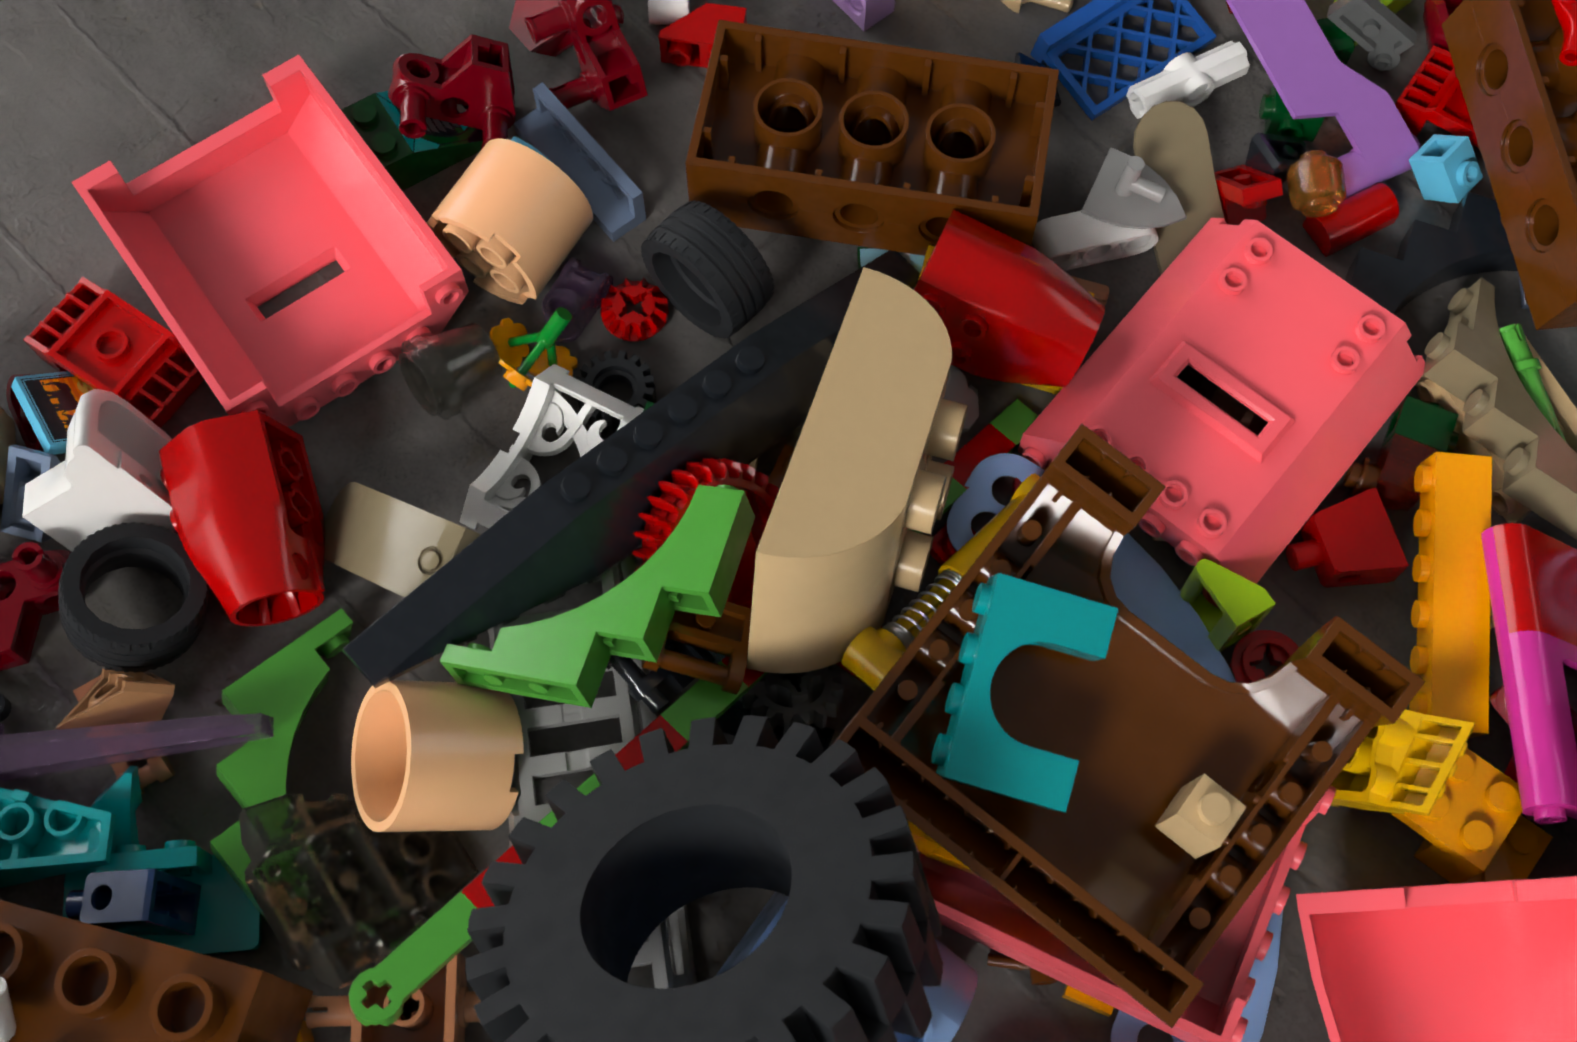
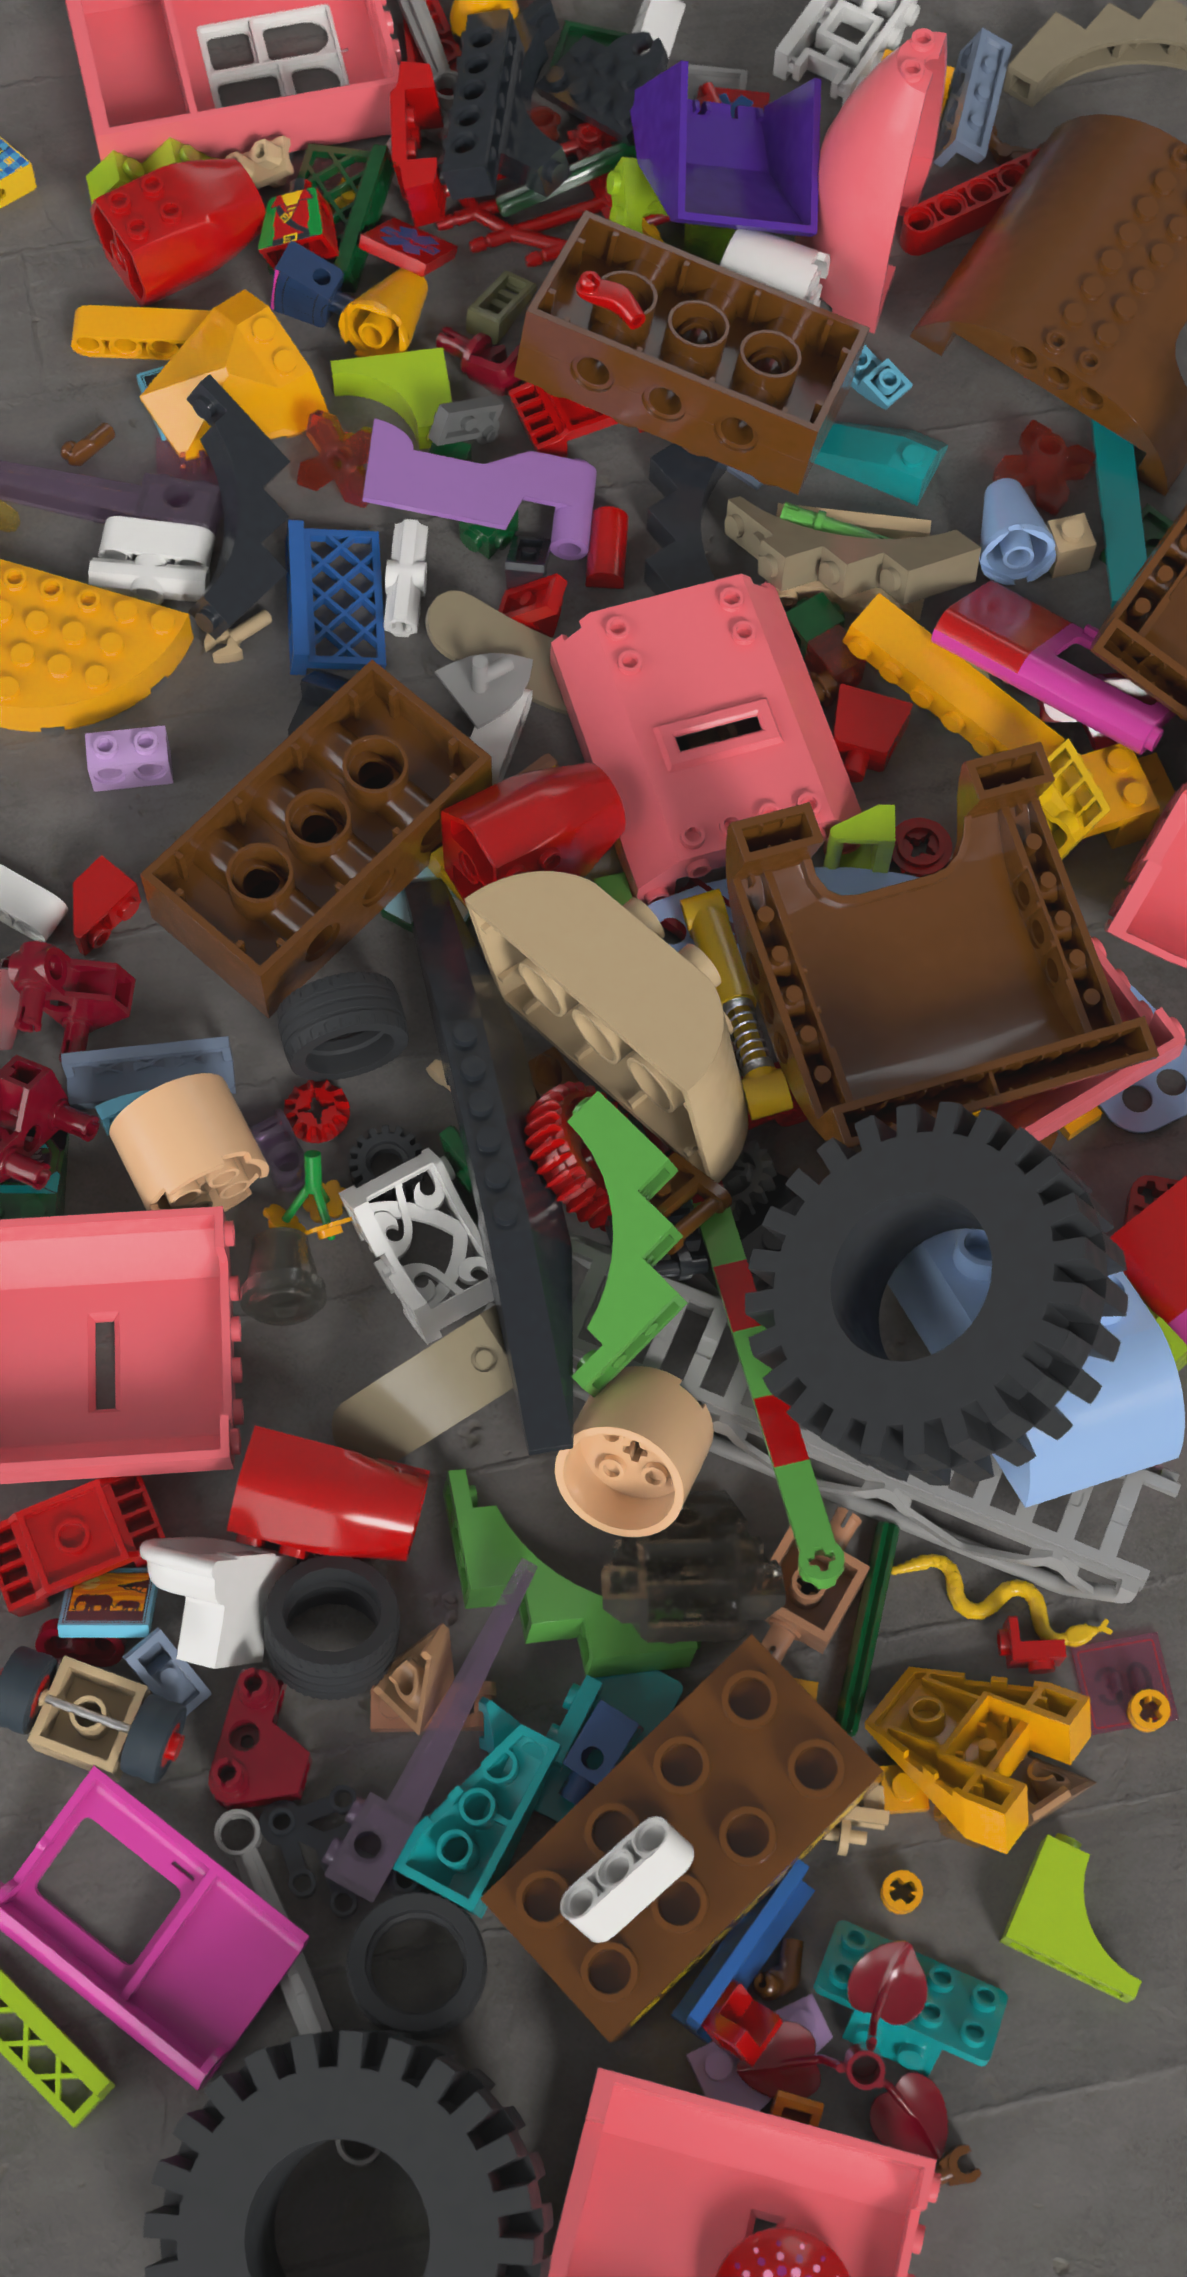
camera: 60 degrees left, 0 degrees up
teal arch [931,573,1118,813] -> none
tan brick [1155,773,1246,859] -> none
clear orange head [1287,150,1347,218] -> none
medium azure brick [1409,134,1483,203] -> none

